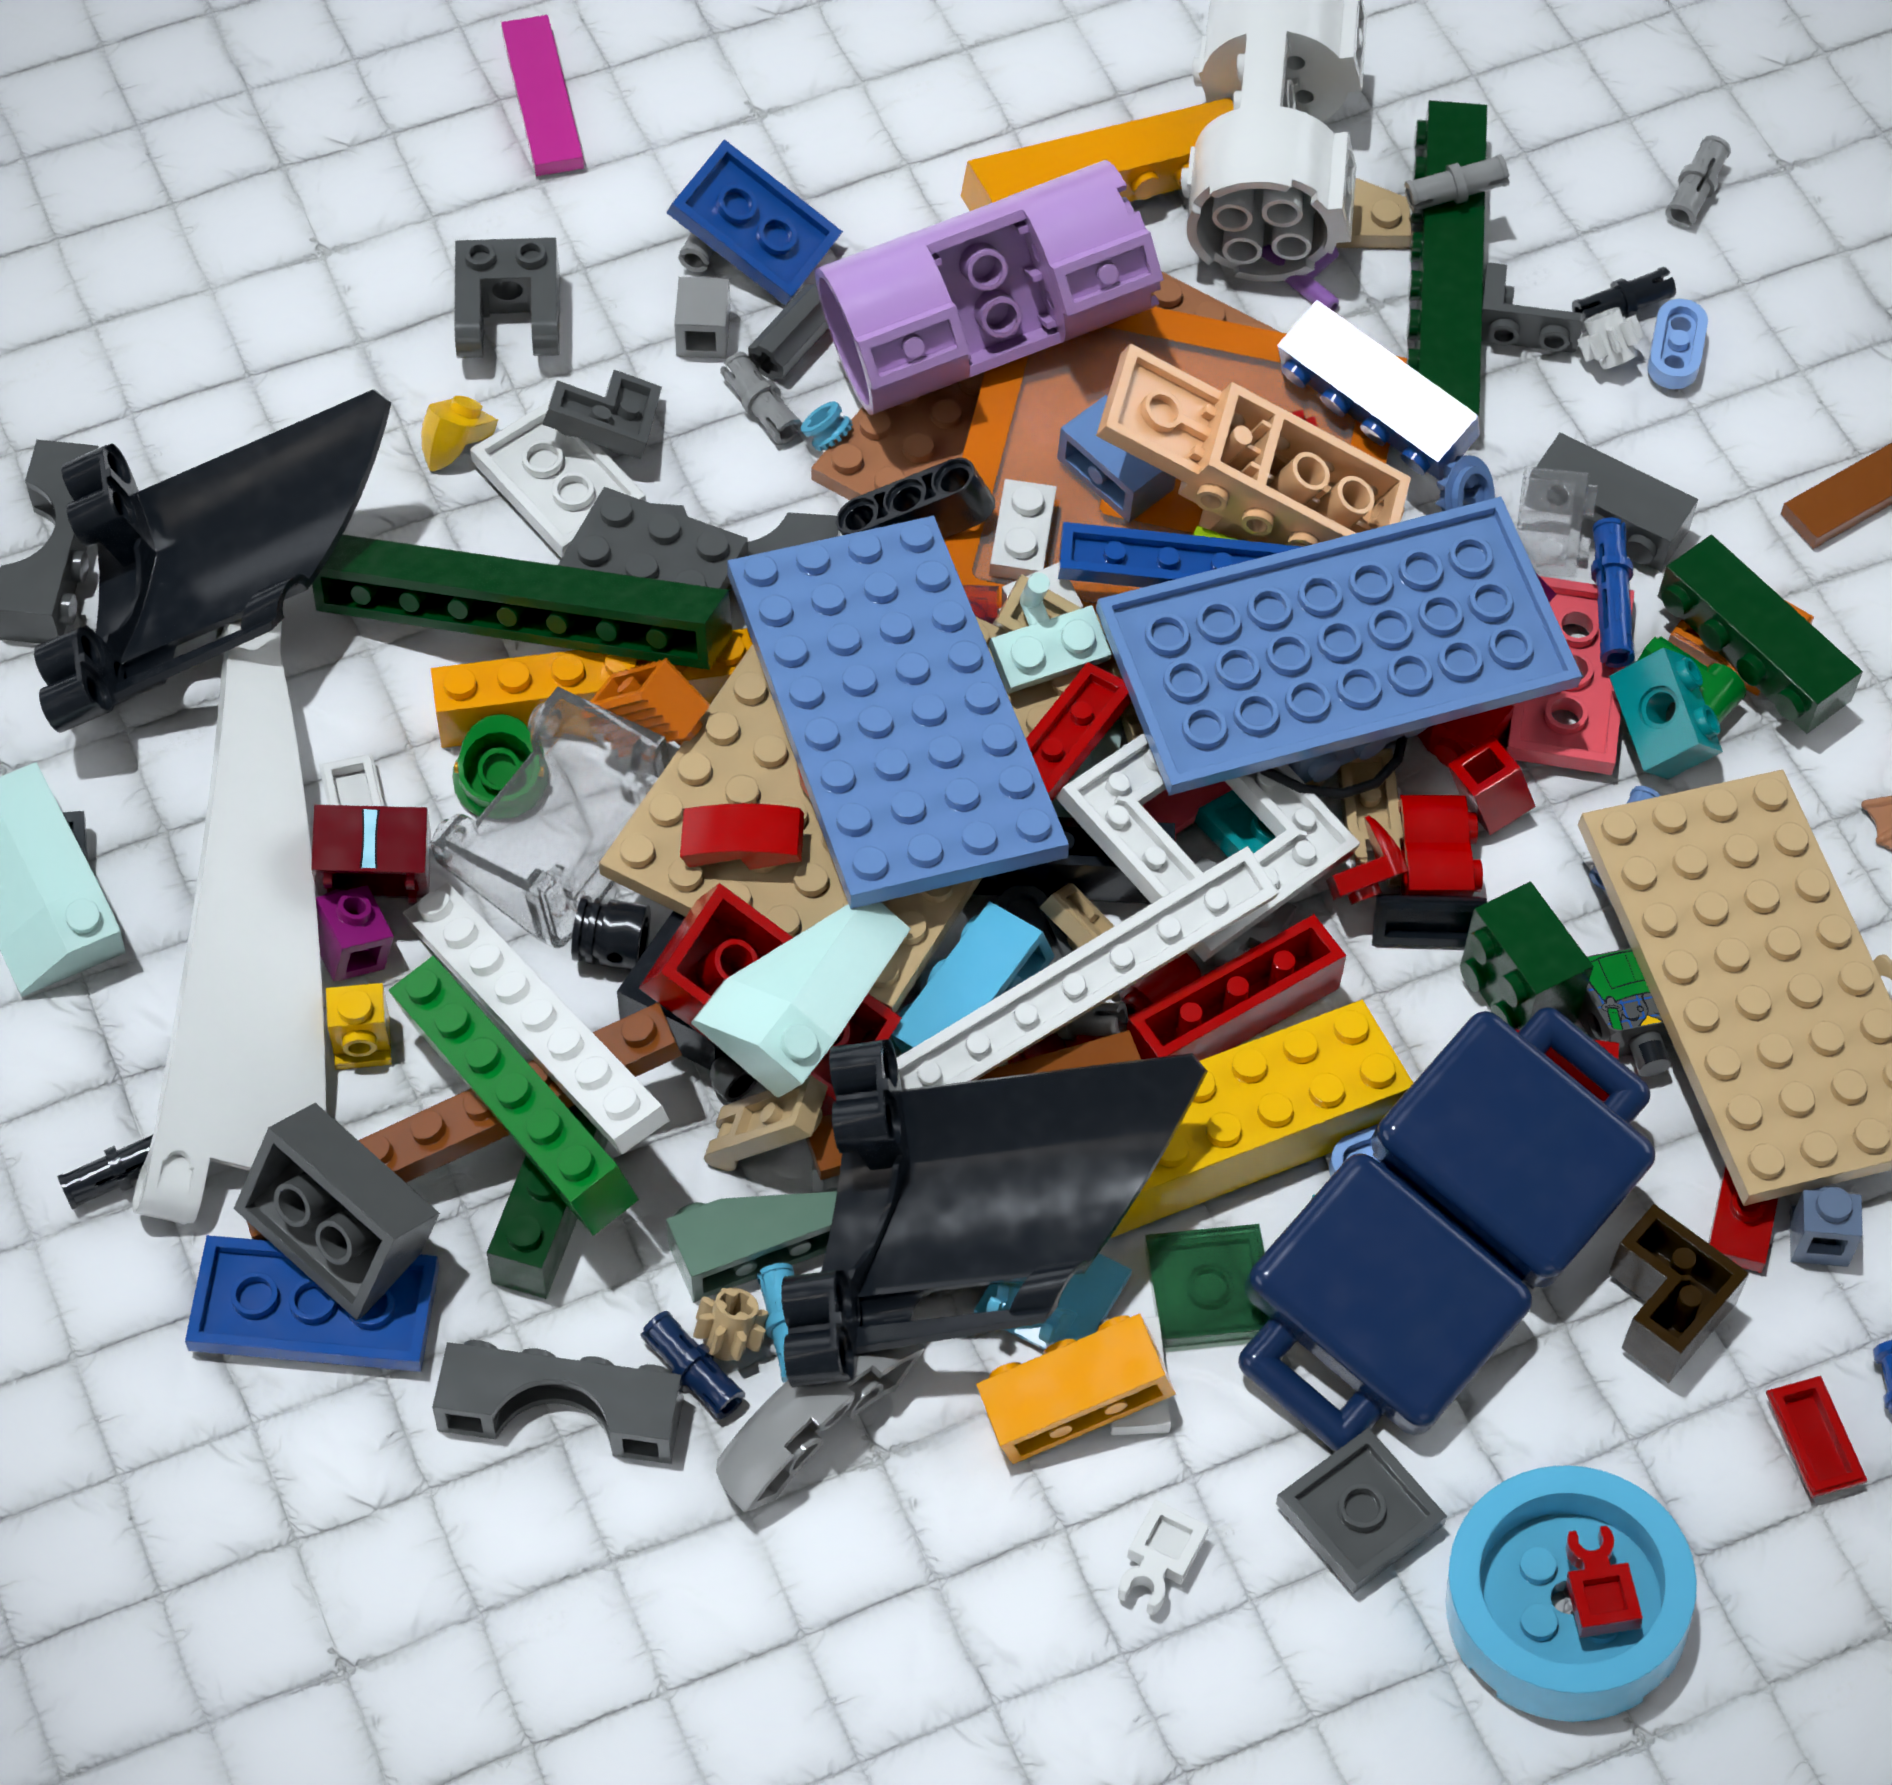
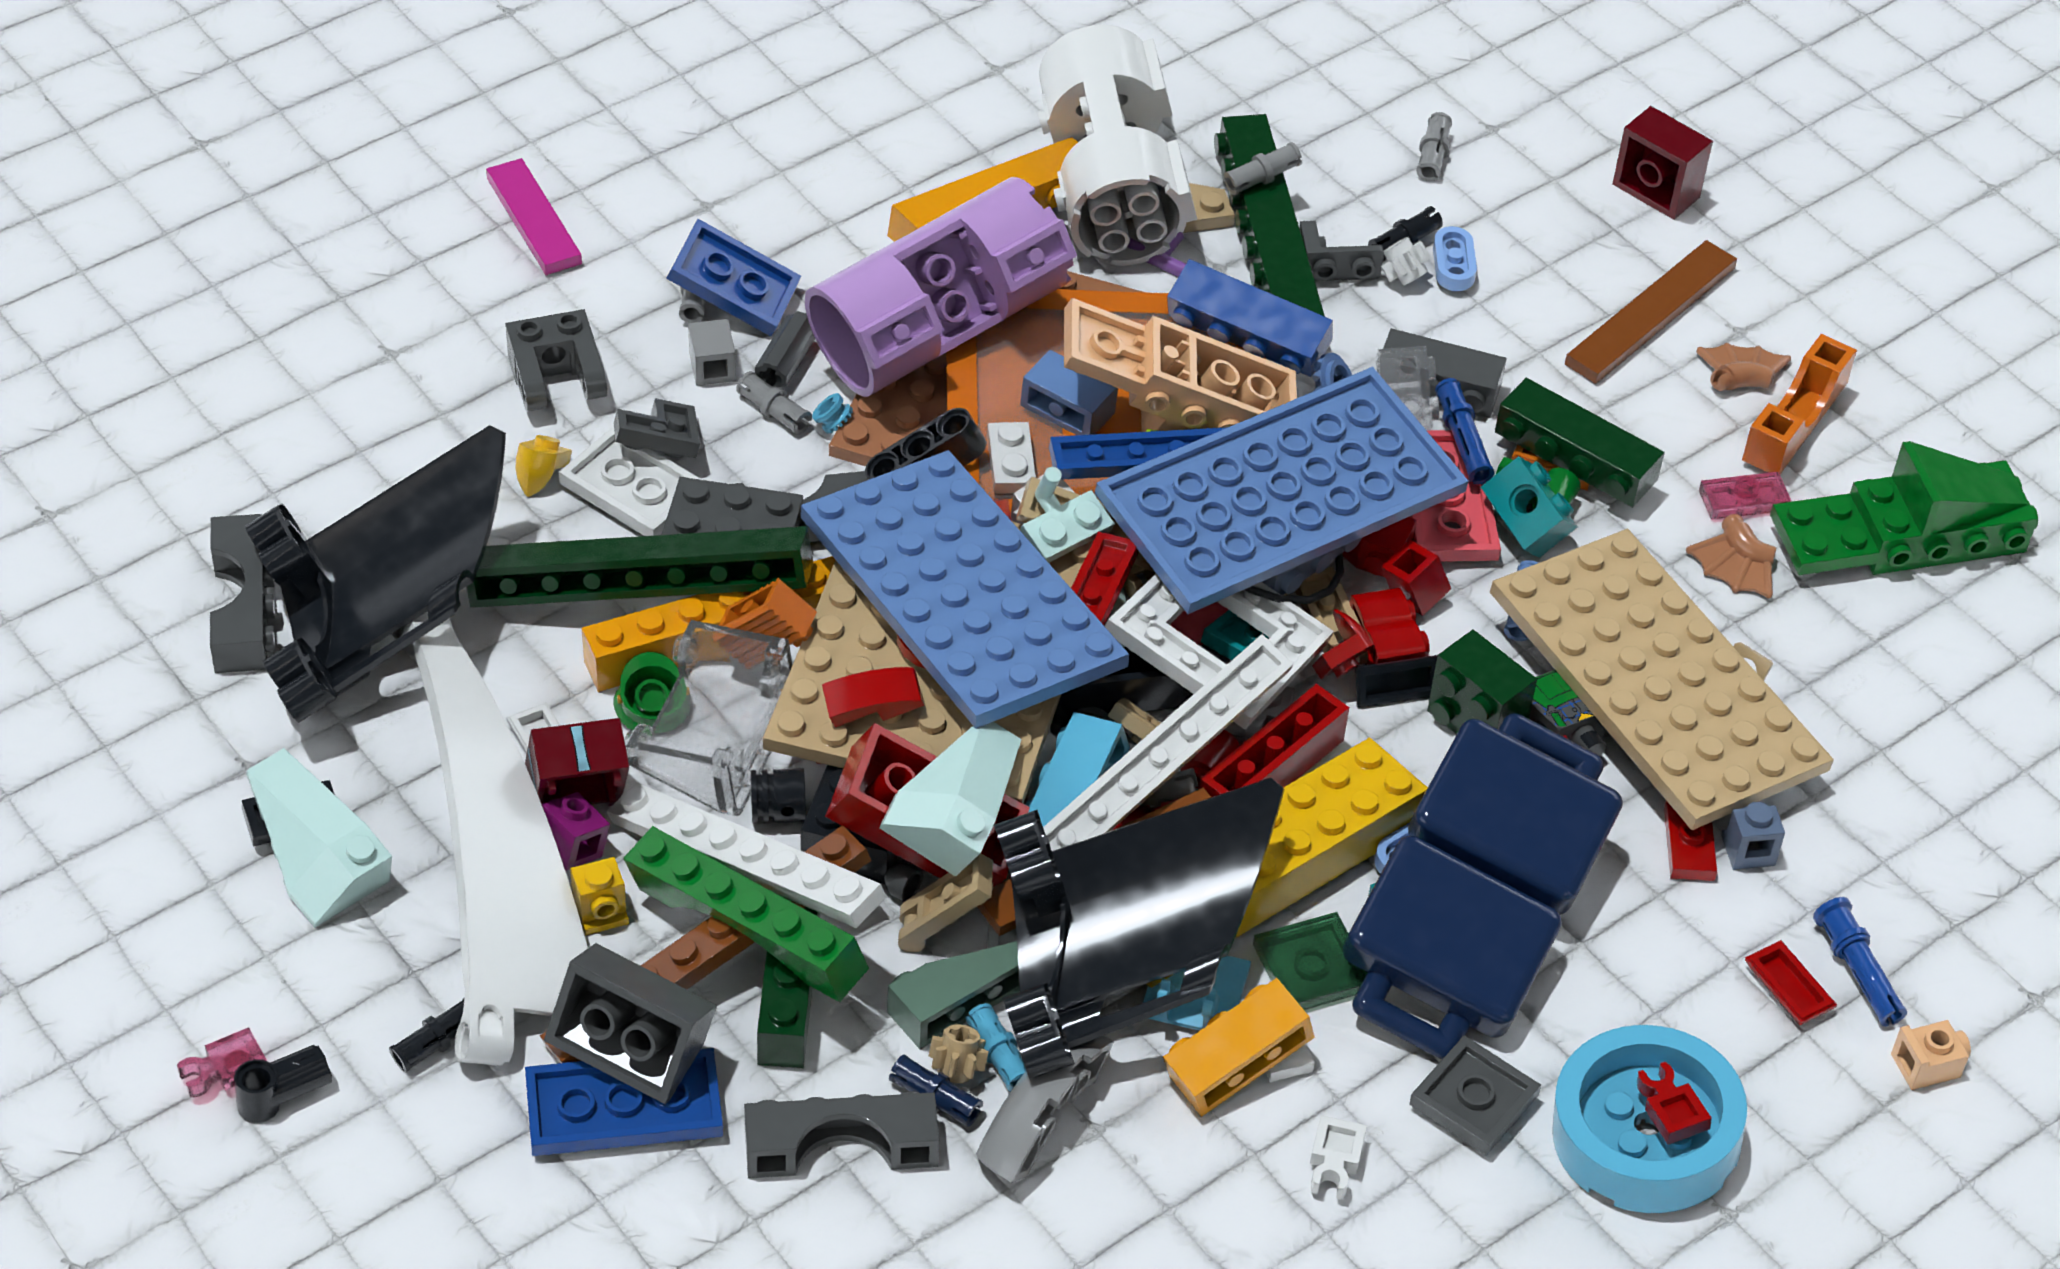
camera: 15 degrees left, 10 degrees down
dark brown brick [1609,1204,1749,1383] -> none

